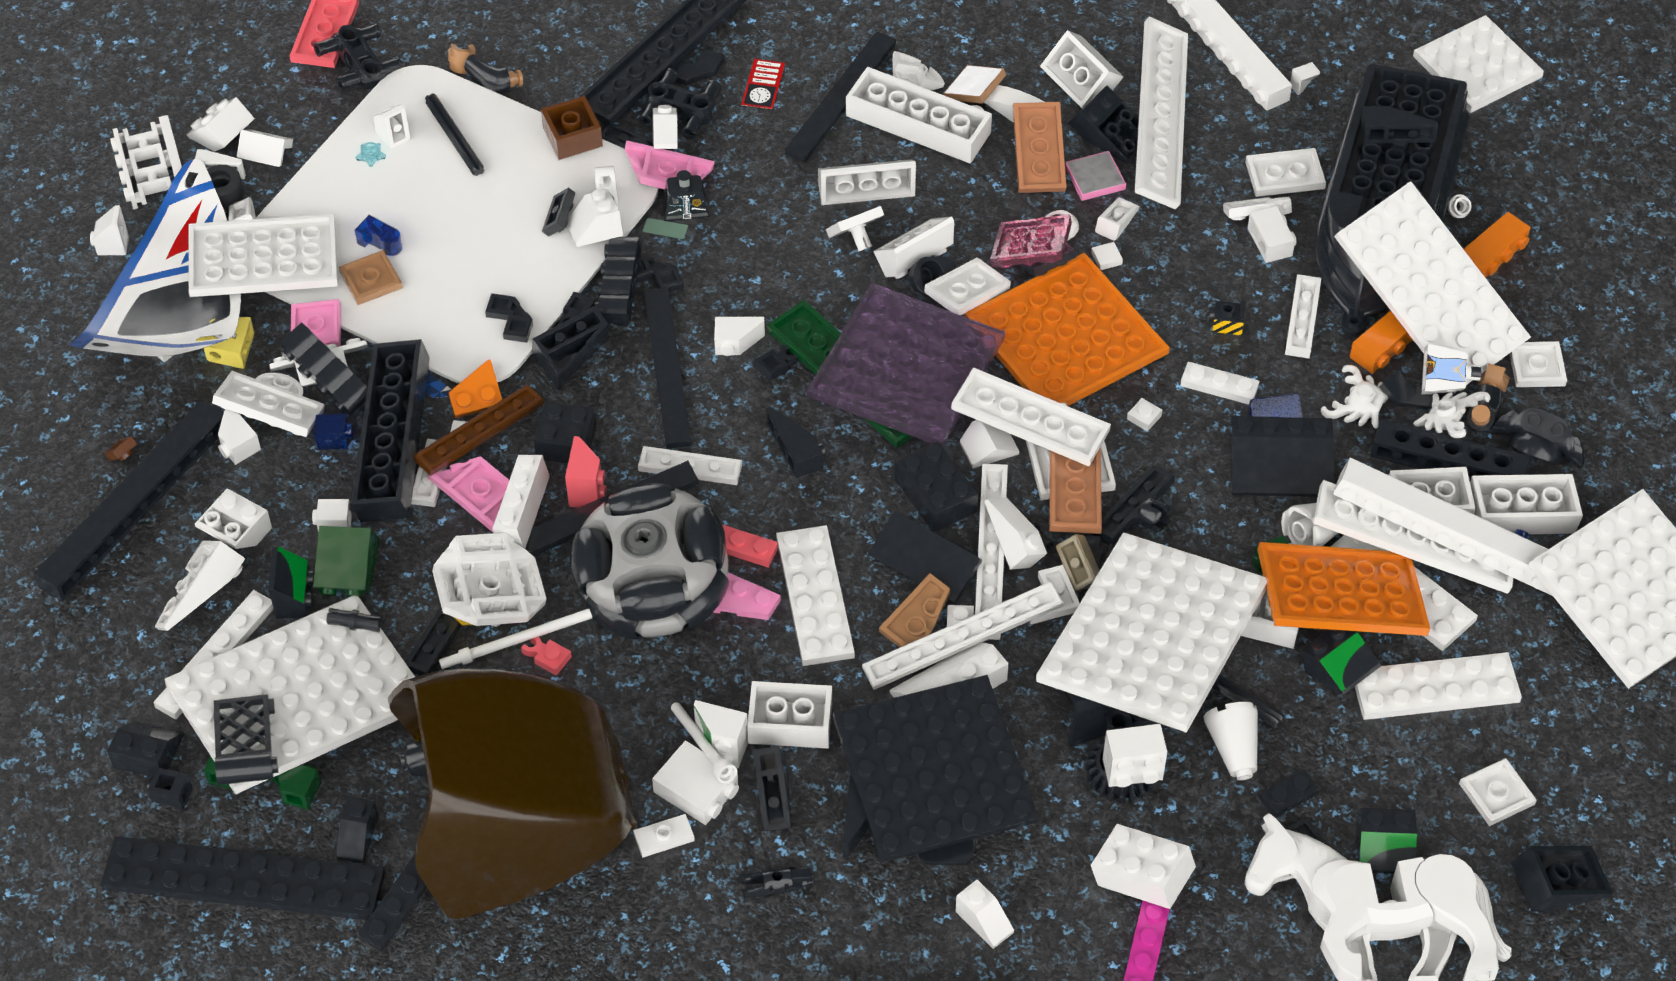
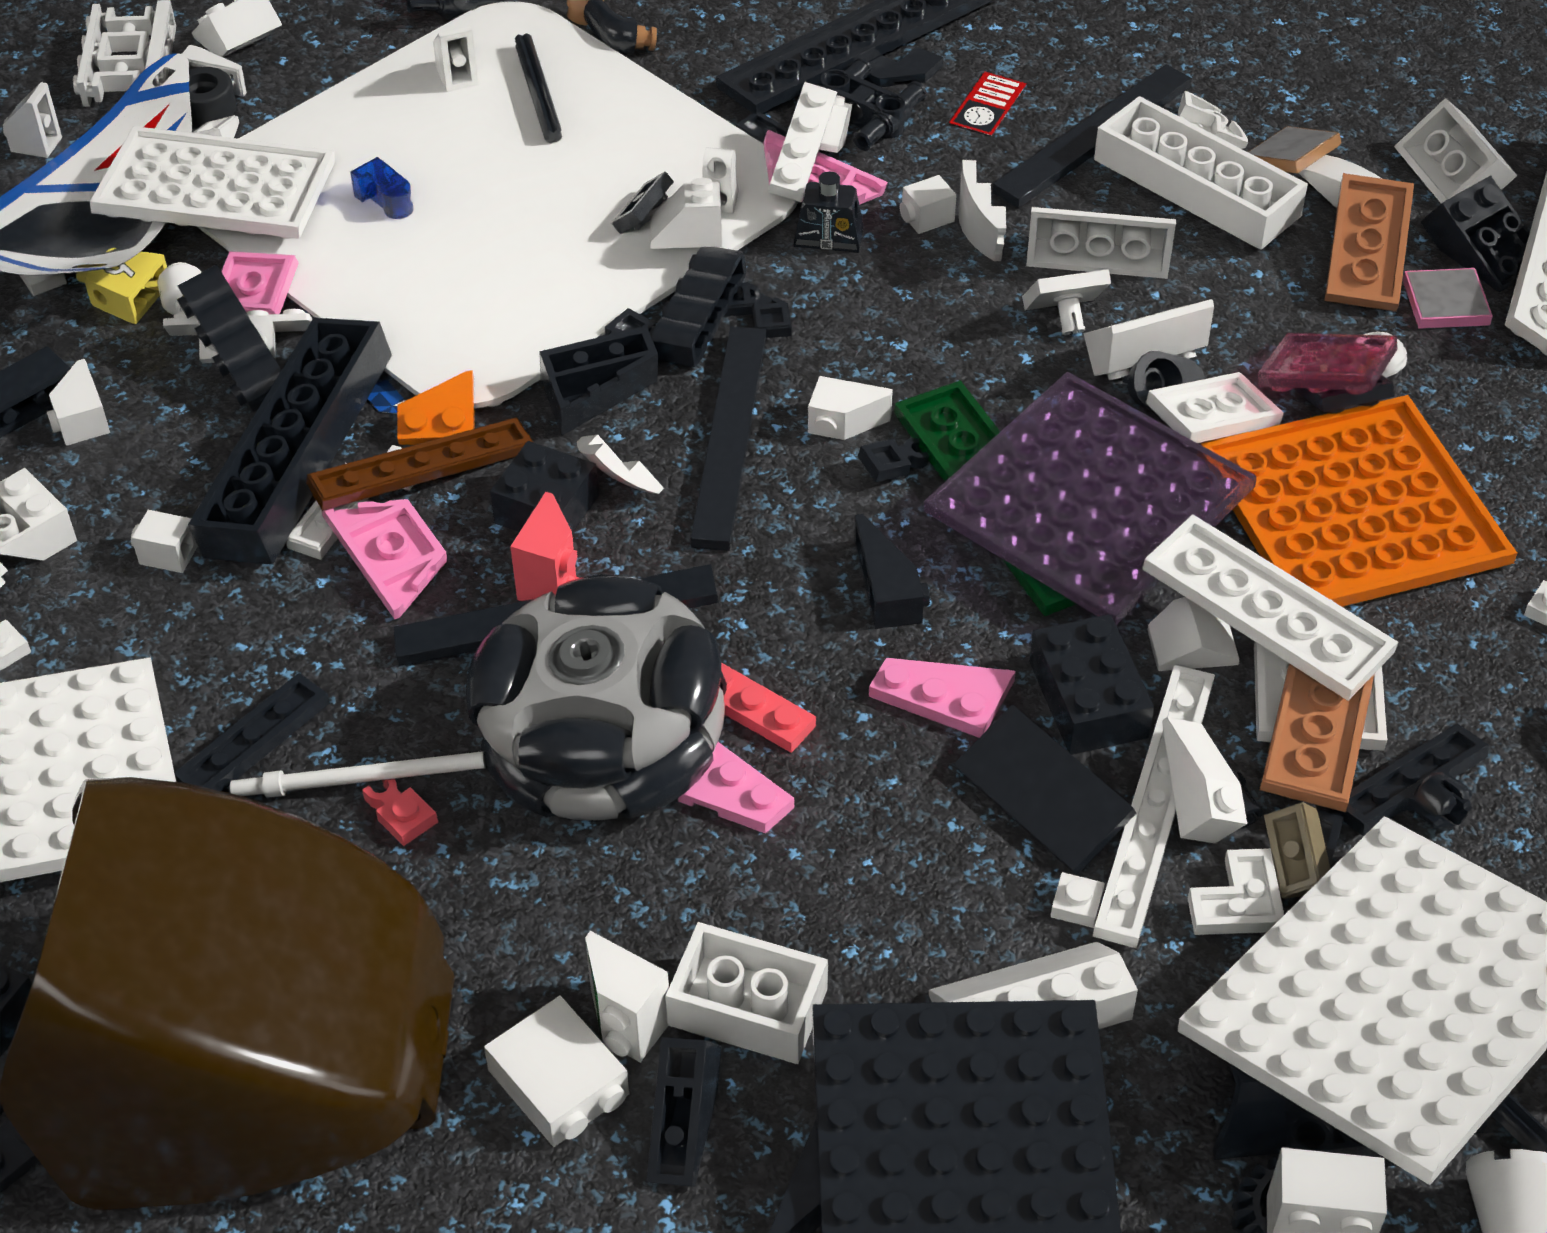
camera: 15 degrees right, 5 degrees down
white plate [212,371,325,437] -> none
white panel [237,129,293,167] -> none
black slope [268,546,315,619] -> none
dark green slope [313,526,380,598] -> none
clear blue brick [314,414,353,450] -> none
black pin [326,608,382,633] -> none
medium nougat tile [339,250,403,305] -> none
clear light blue plate [355,142,386,167] -> none
white piece [432,533,546,627] -> none
black tile [485,293,533,343] -> none
white brick [493,455,550,549] -> none
reddish brown brick [541,95,603,160] -> none
white plate [633,814,694,858] -> none
white tile [638,446,742,485] -> none
sand green sticker [643,218,688,239] -> none
white piece [671,702,737,783] -> none
white plate [776,525,855,666] -> none
white tile [862,581,1063,690] -> none
medium nougat wing [879,573,950,648] -> none
white tile [1091,242,1123,270] -> none
white slope [1095,197,1139,241] -> none
white plate [1127,398,1162,431] -> none
none -> white head [157,262,201,315]
none -> white brick [577,435,664,494]
none -> white plate [768,82,837,202]
none -> bright pink wing [869,658,1016,738]
none -> white brick [900,175,956,234]
none -> white slope [958,160,1006,261]

